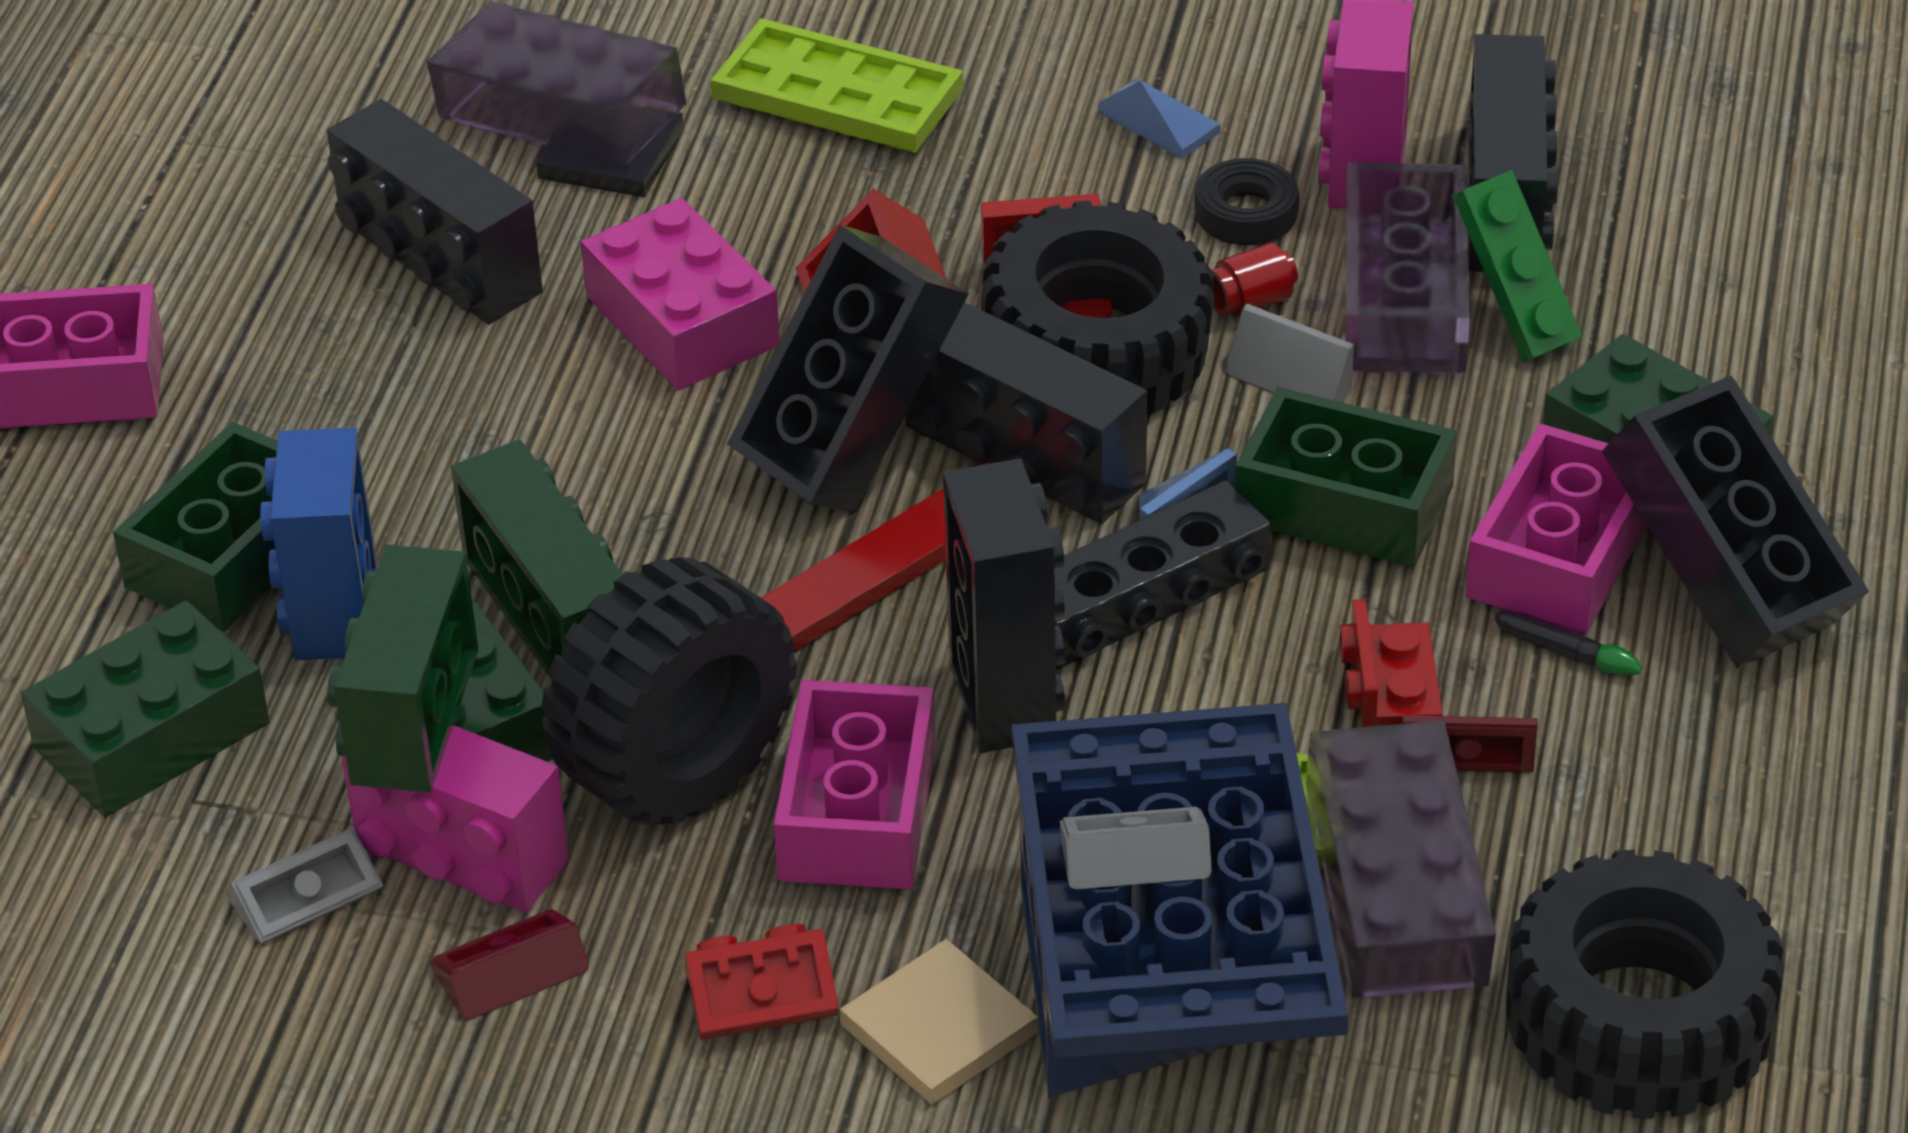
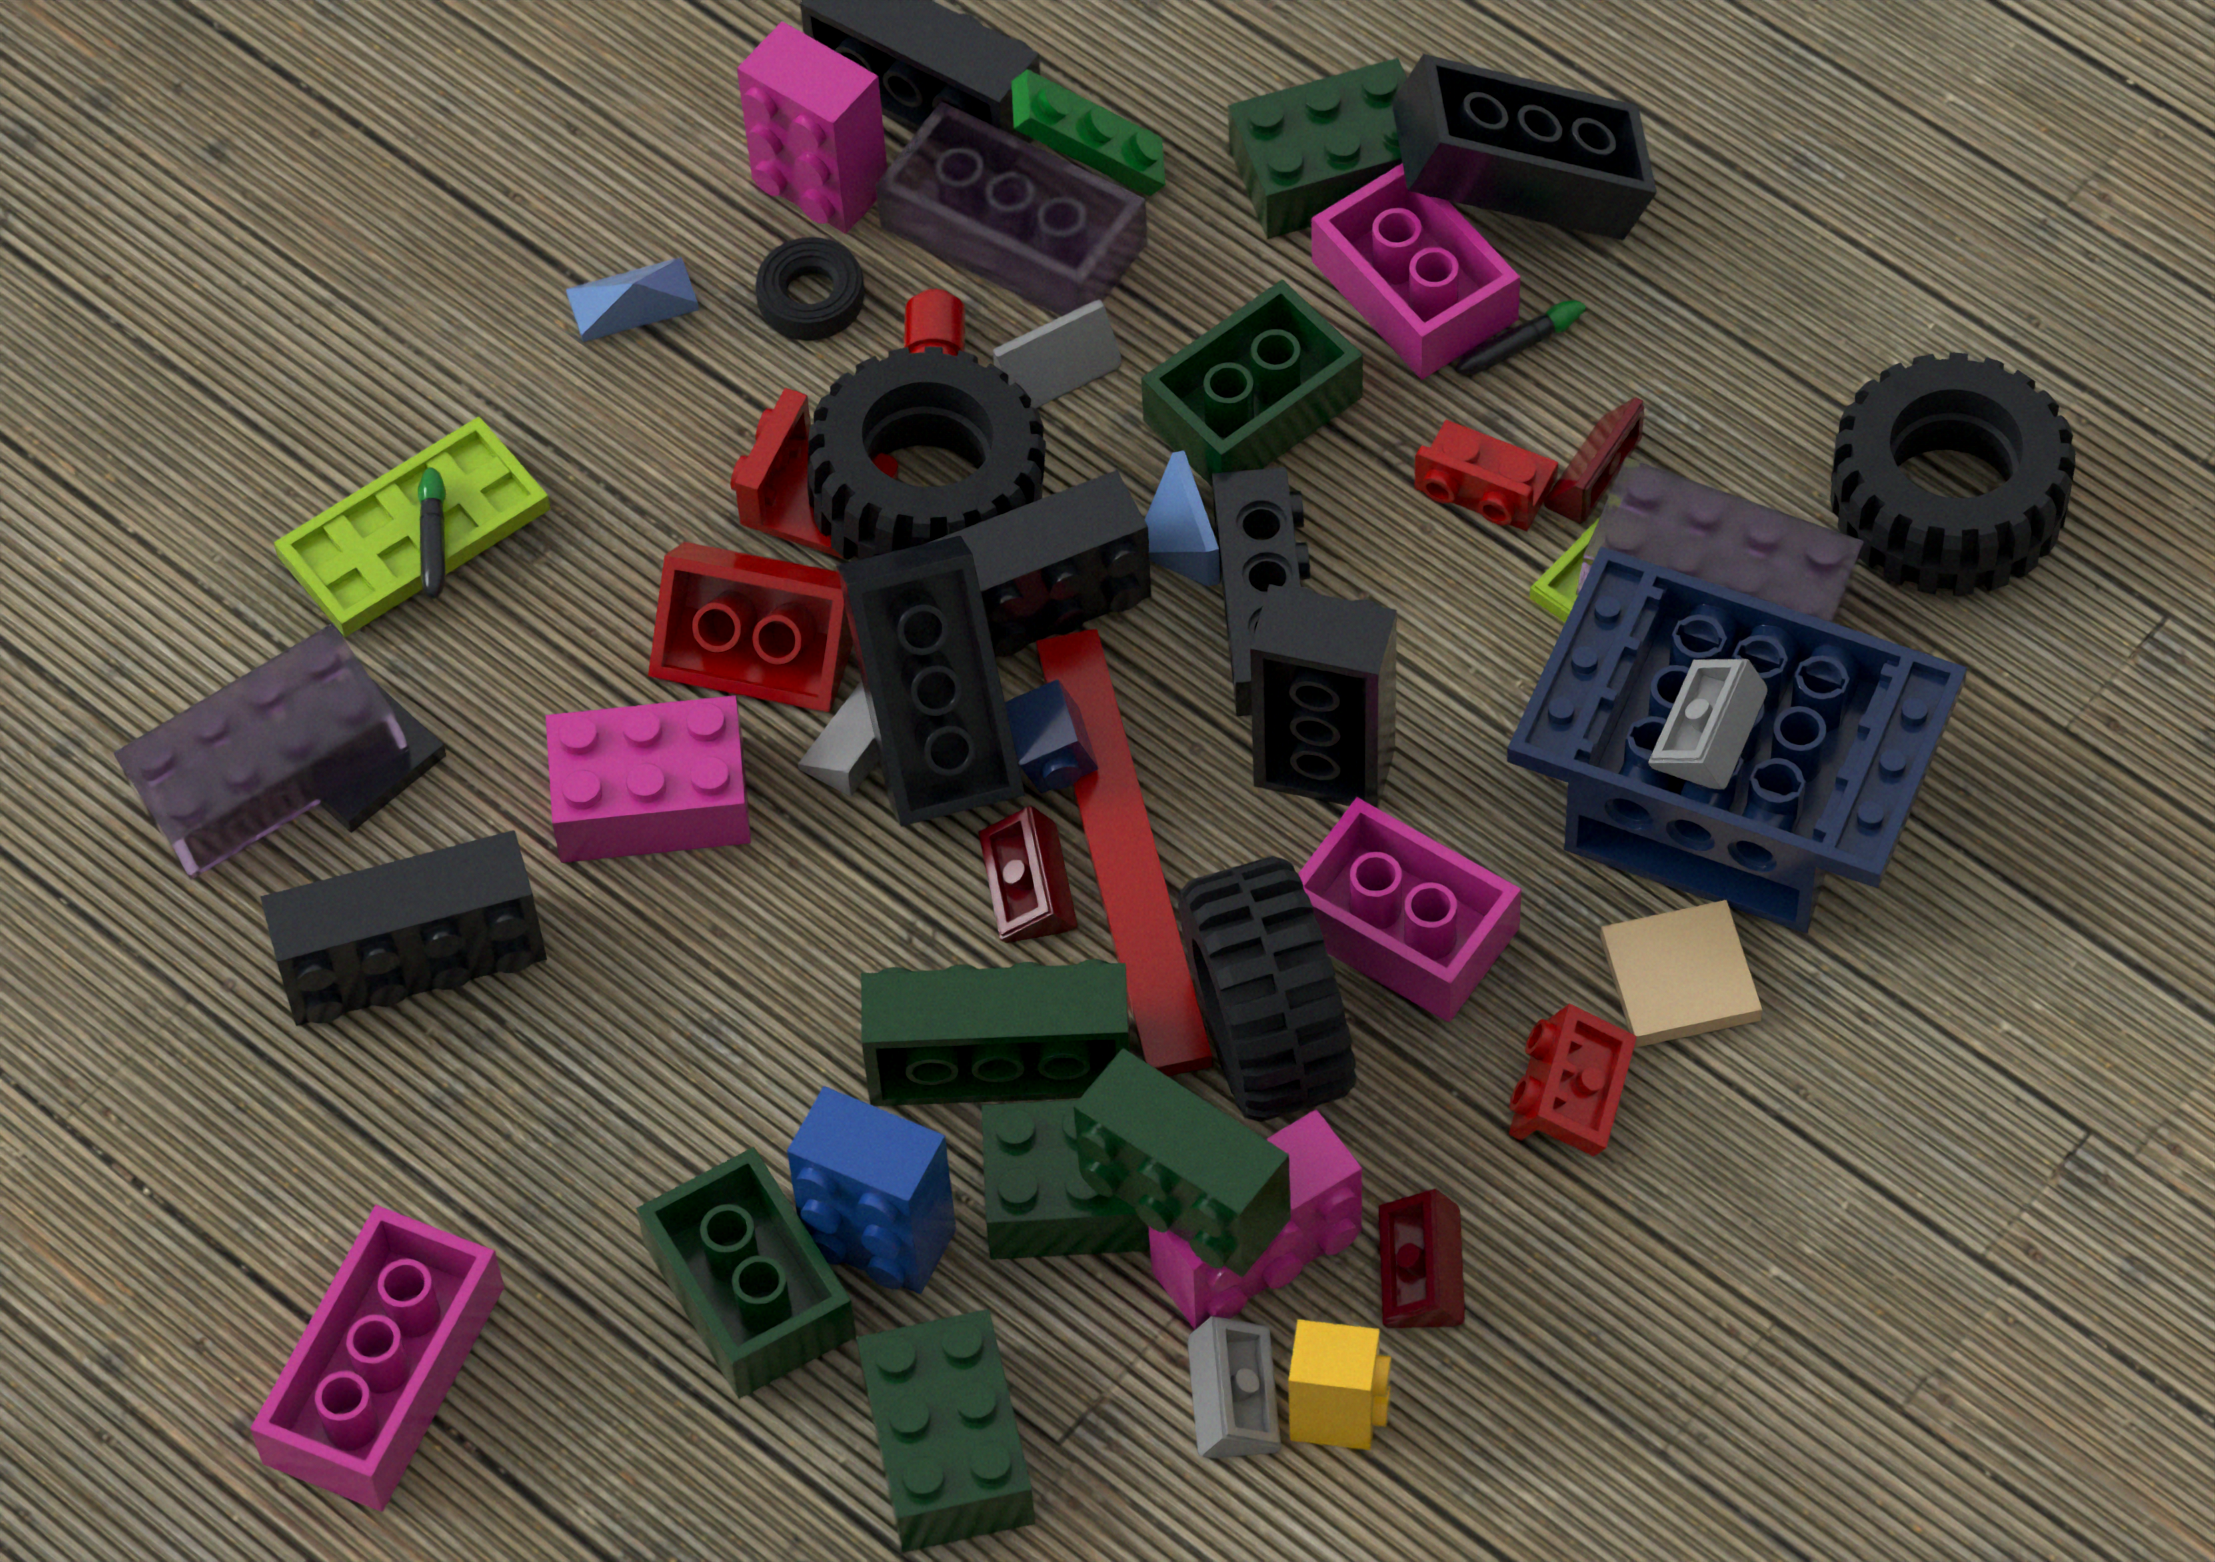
camera: 60 degrees left, 15 degrees up
none -> black piece [418,467,446,599]
none -> dark red slope [978,805,1078,943]
none -> dark blue brick [1005,679,1099,794]
none -> yellow brick [1289,1319,1391,1450]

